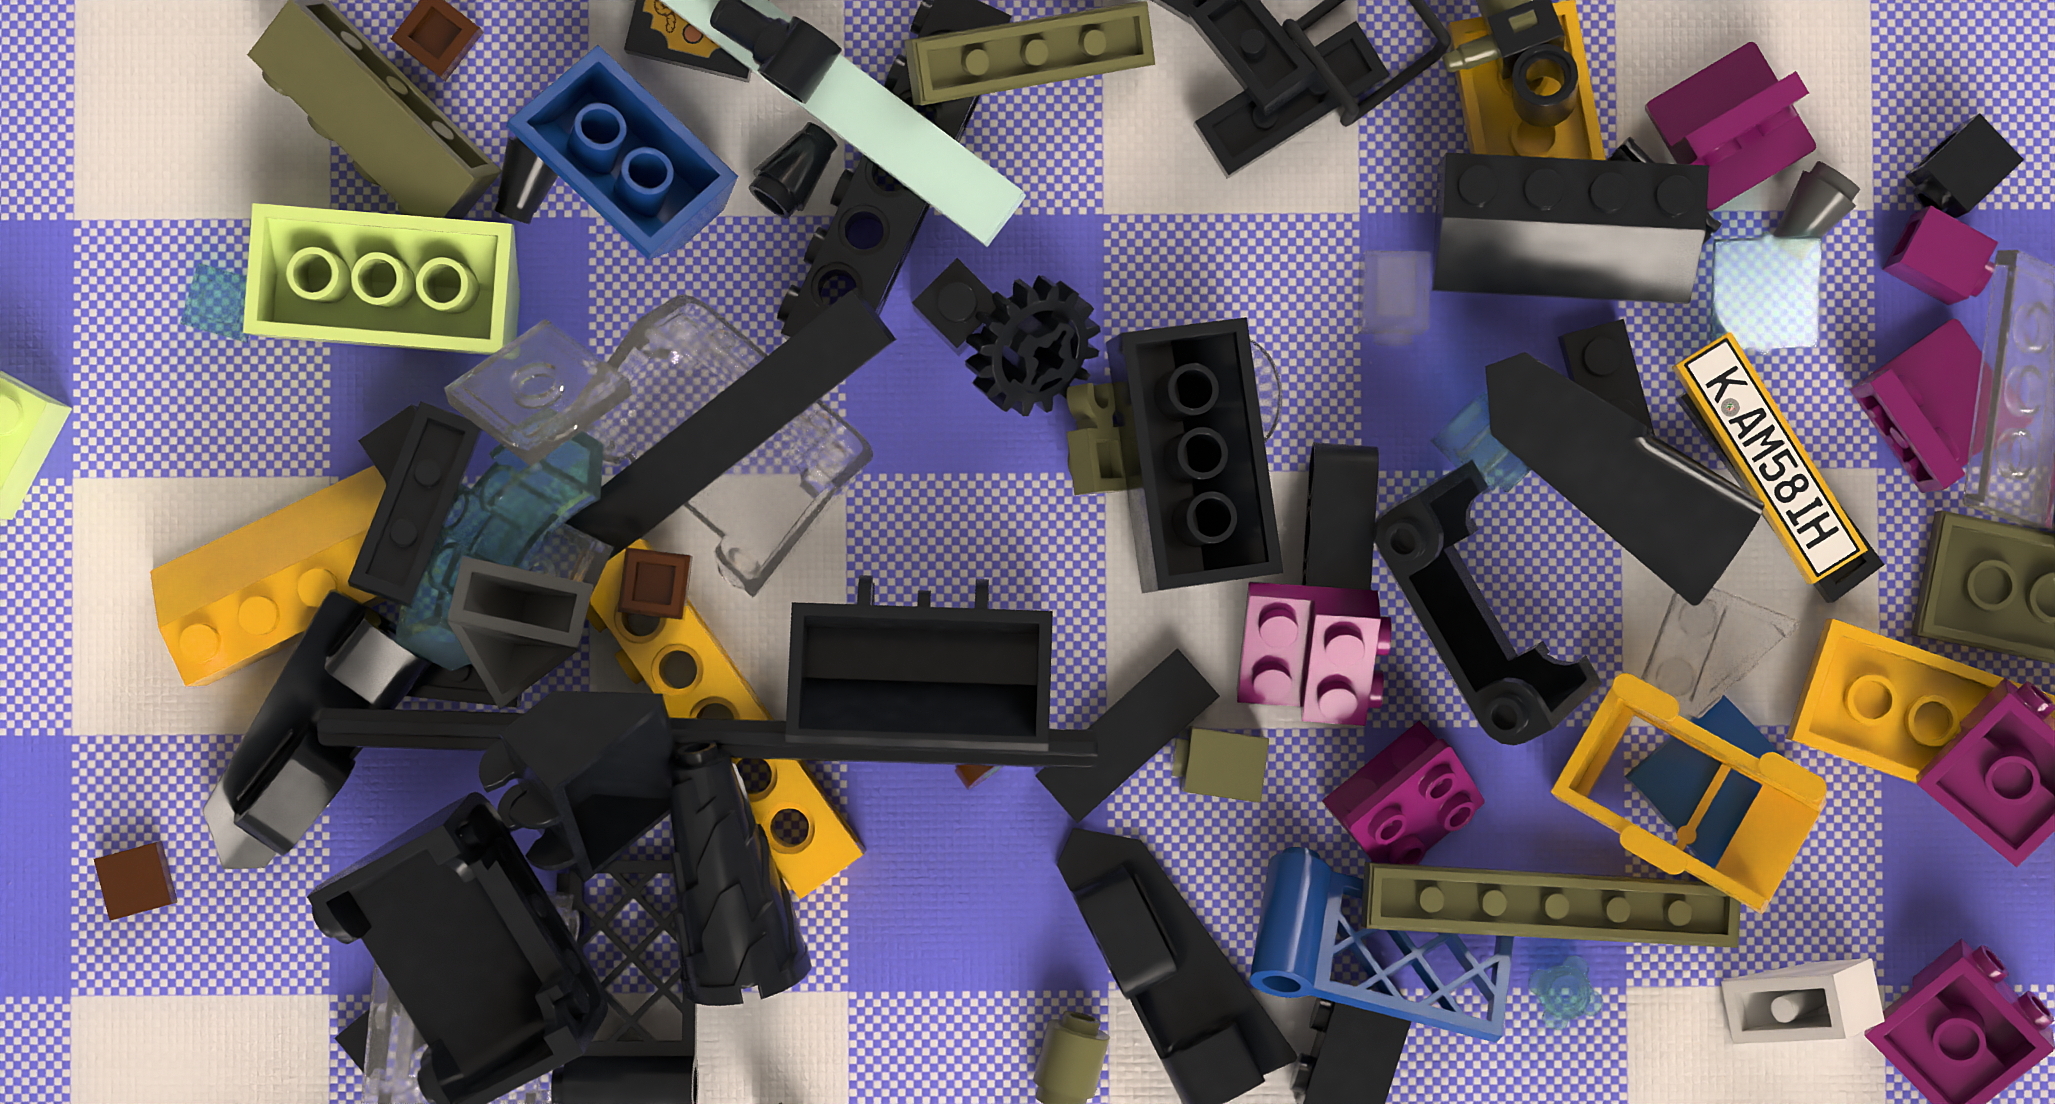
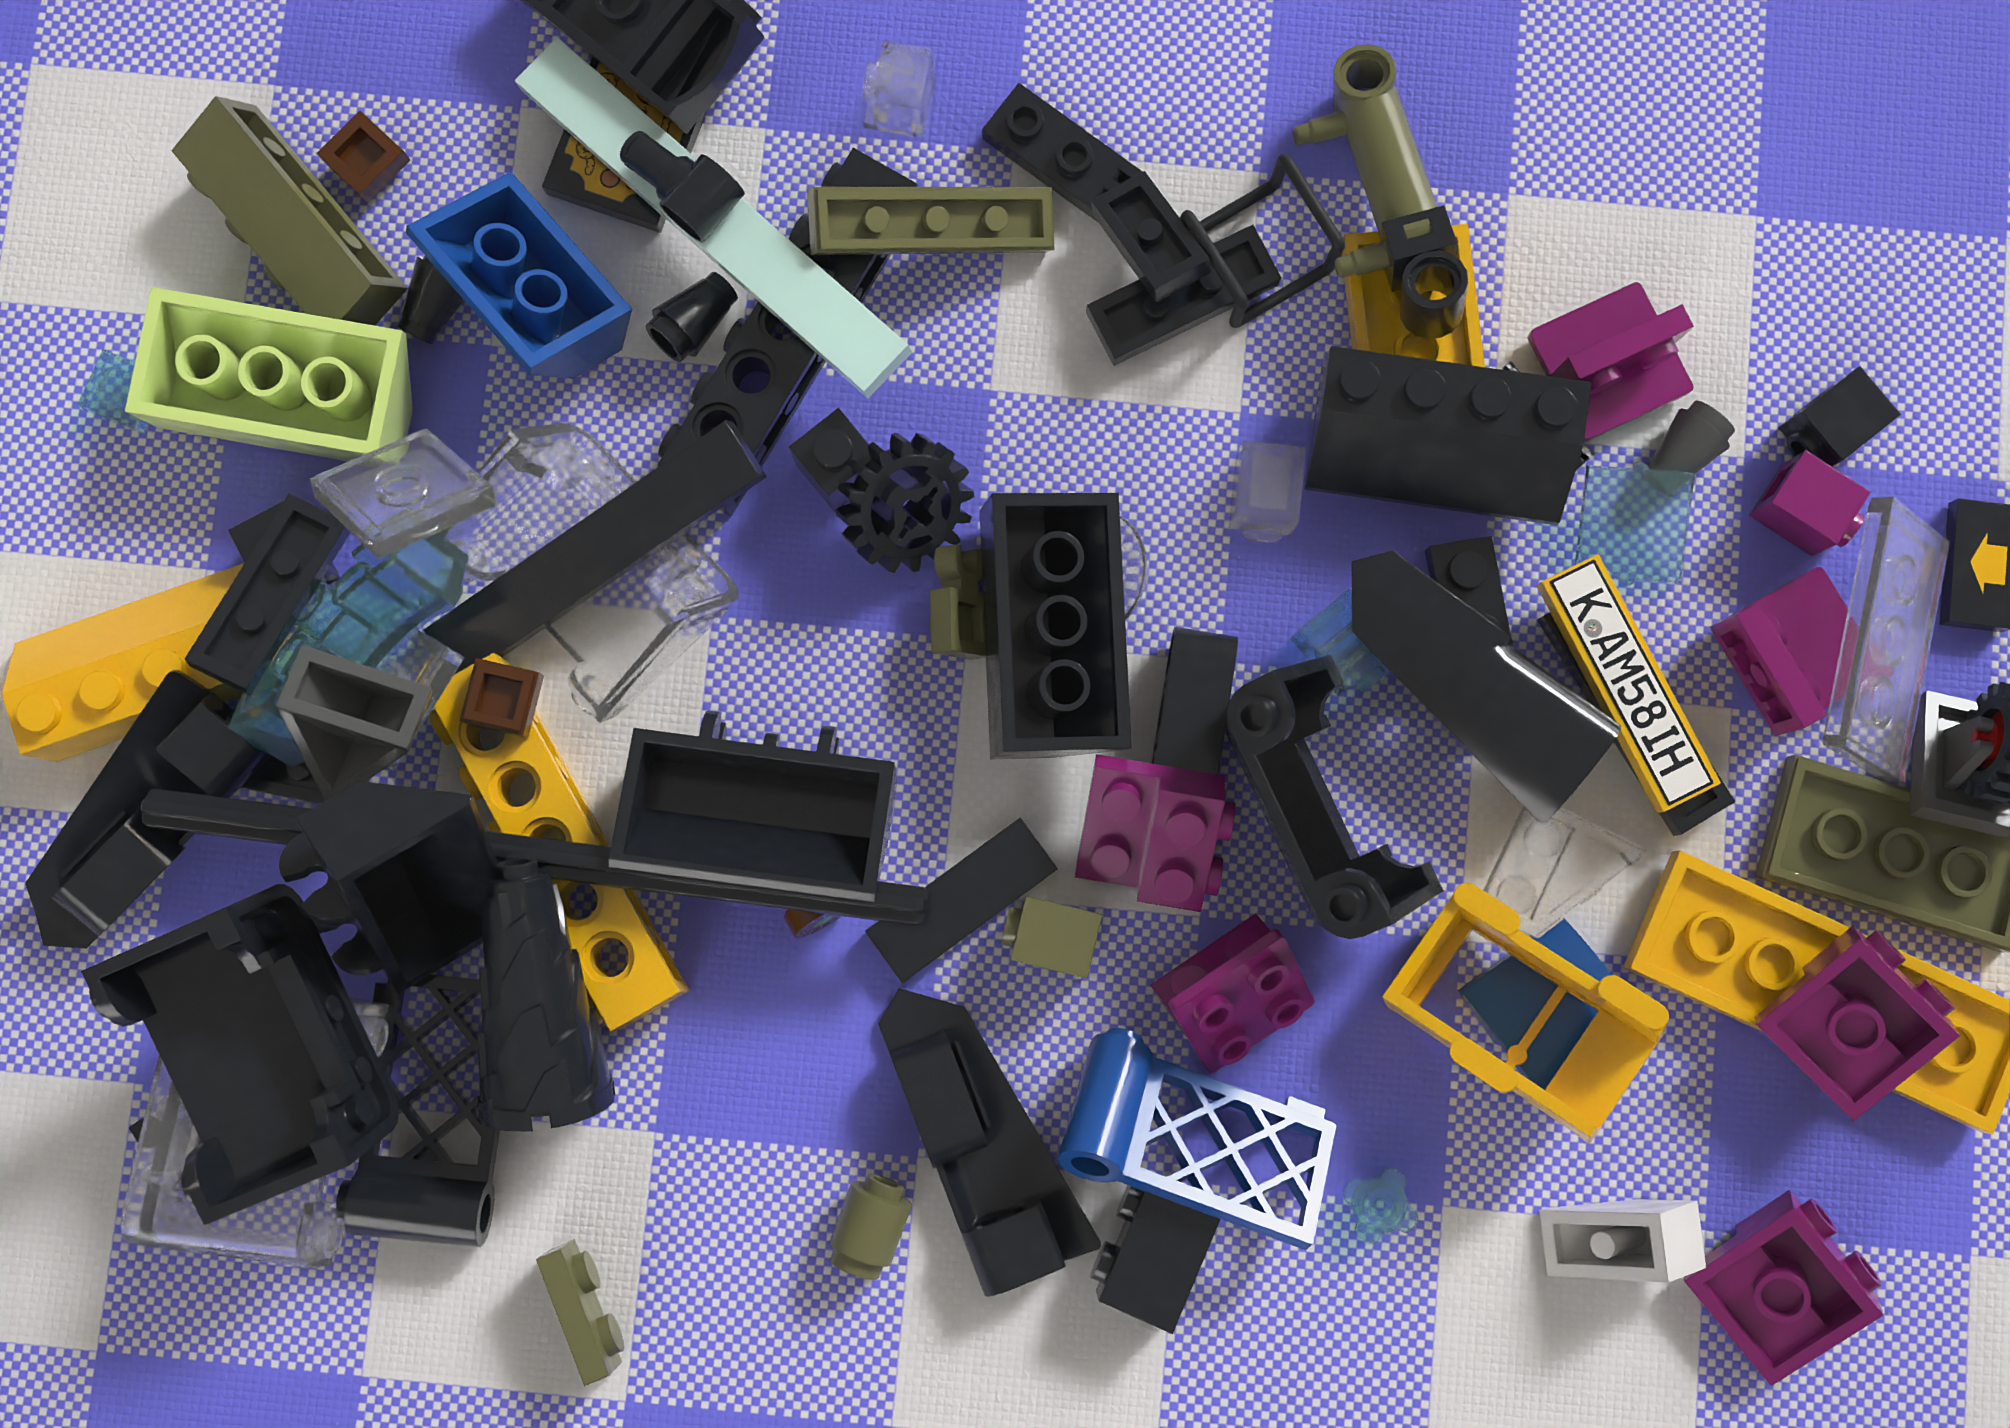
camera: 10 degrees right, 5 degrees down
olive tile [1361,862,1741,948] -> none

